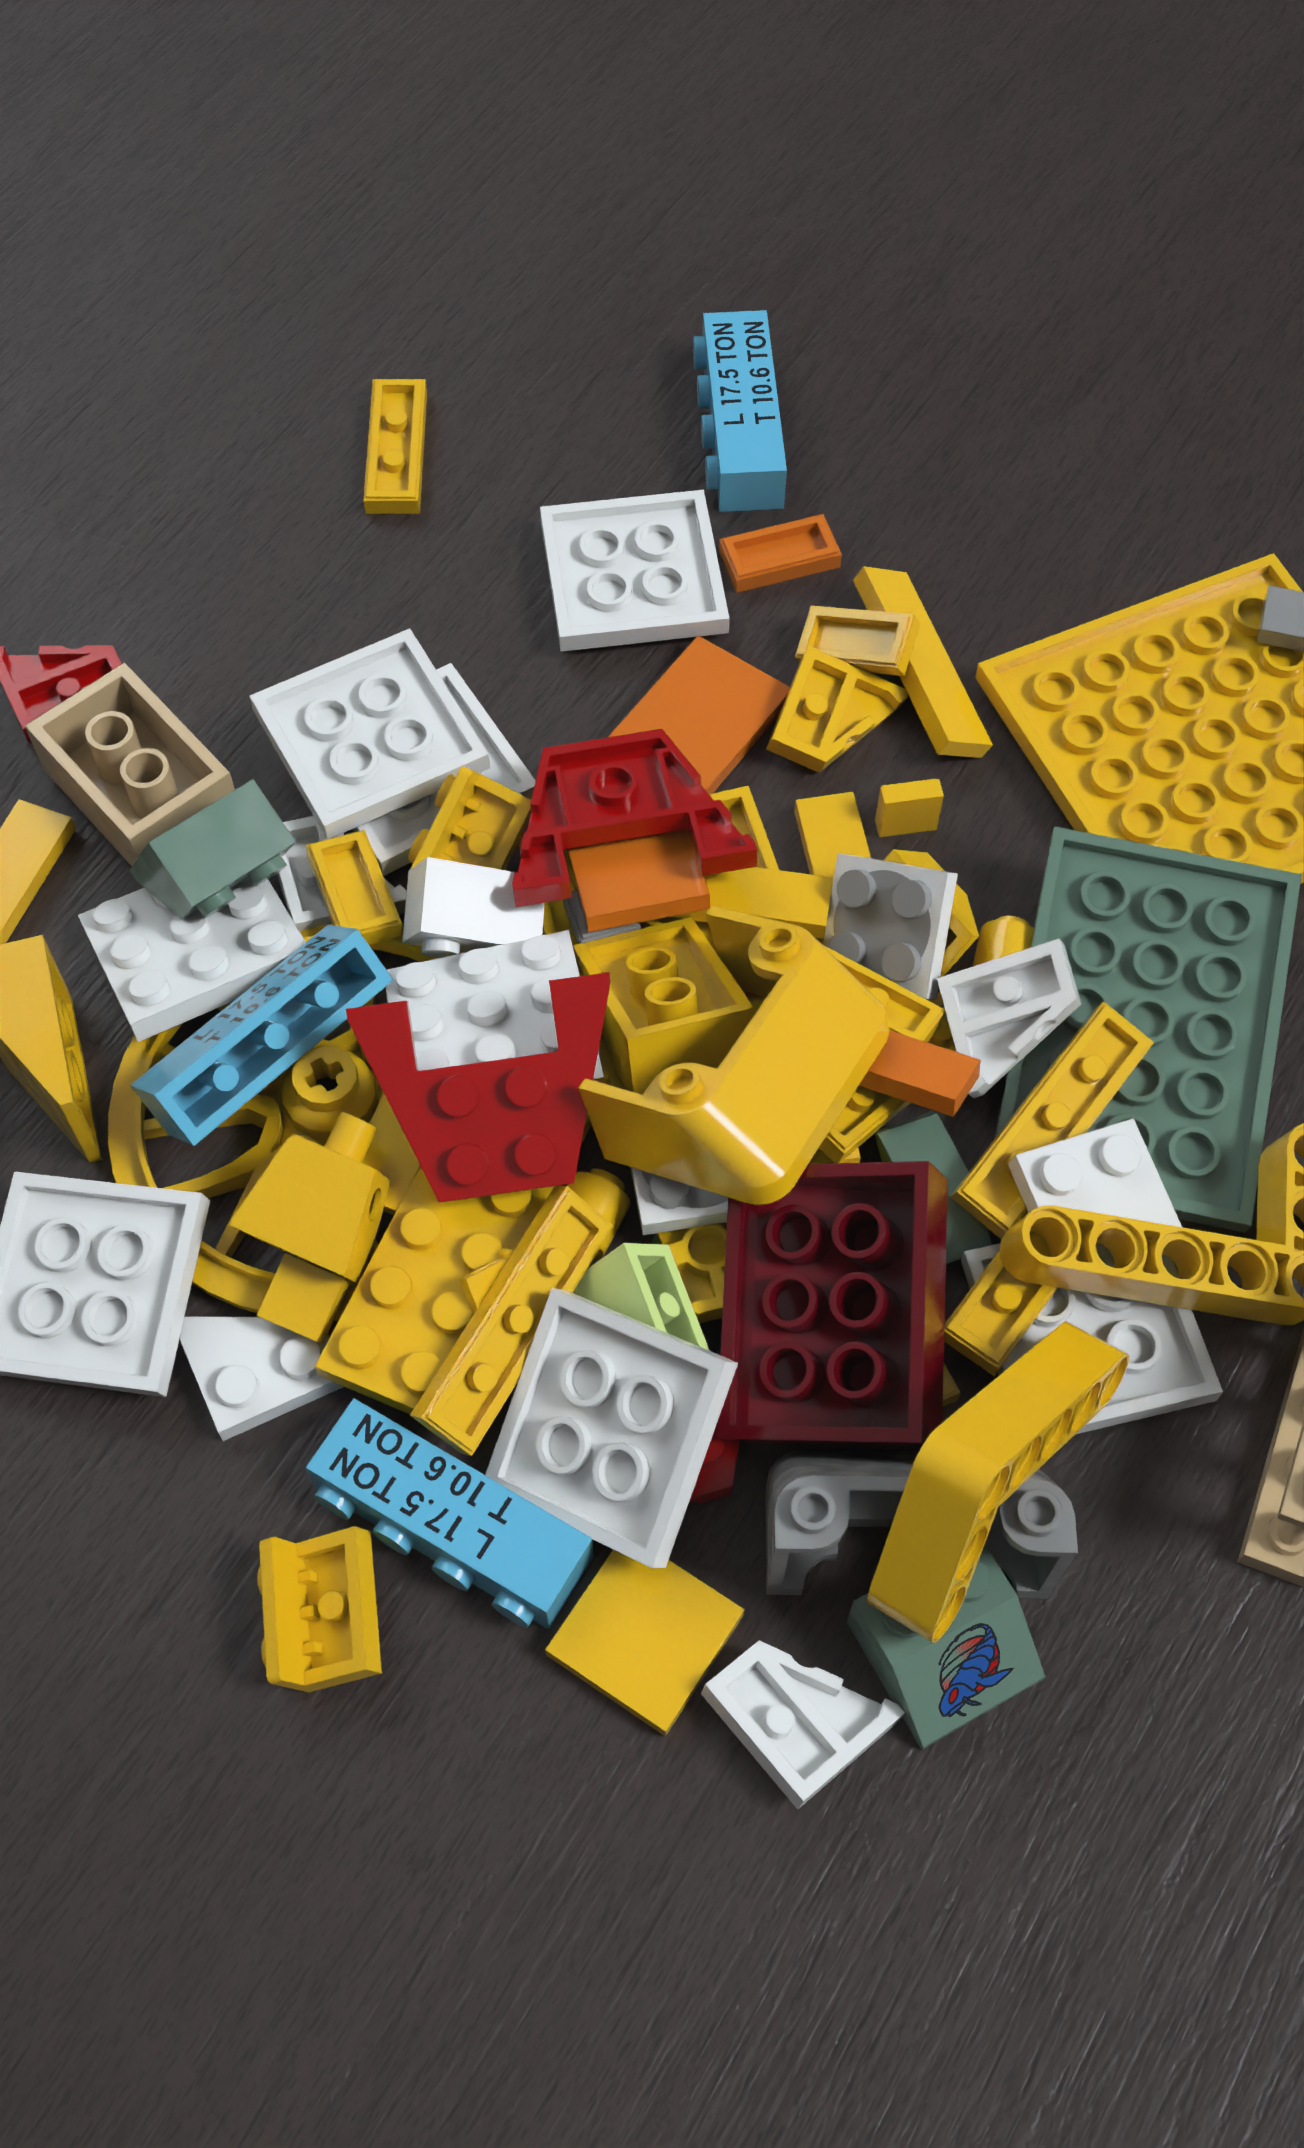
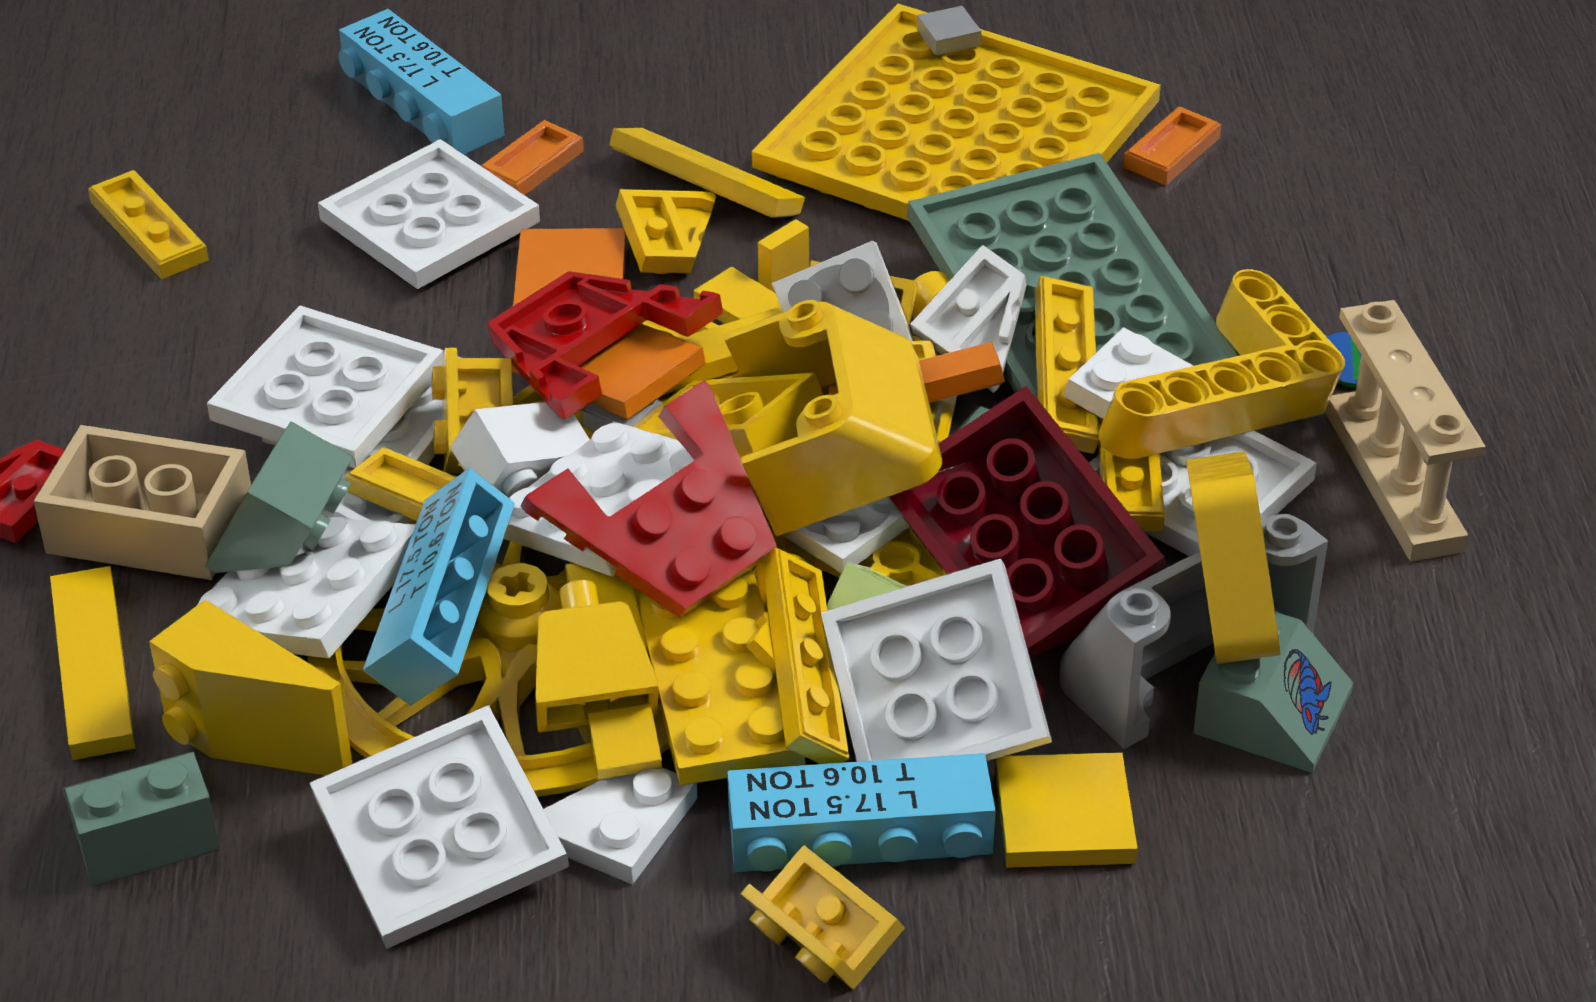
camera: 35 degrees left, 20 degrees down
white wing [701,1641,905,1810] -> none
yellow tile [795,605,921,676] -> none

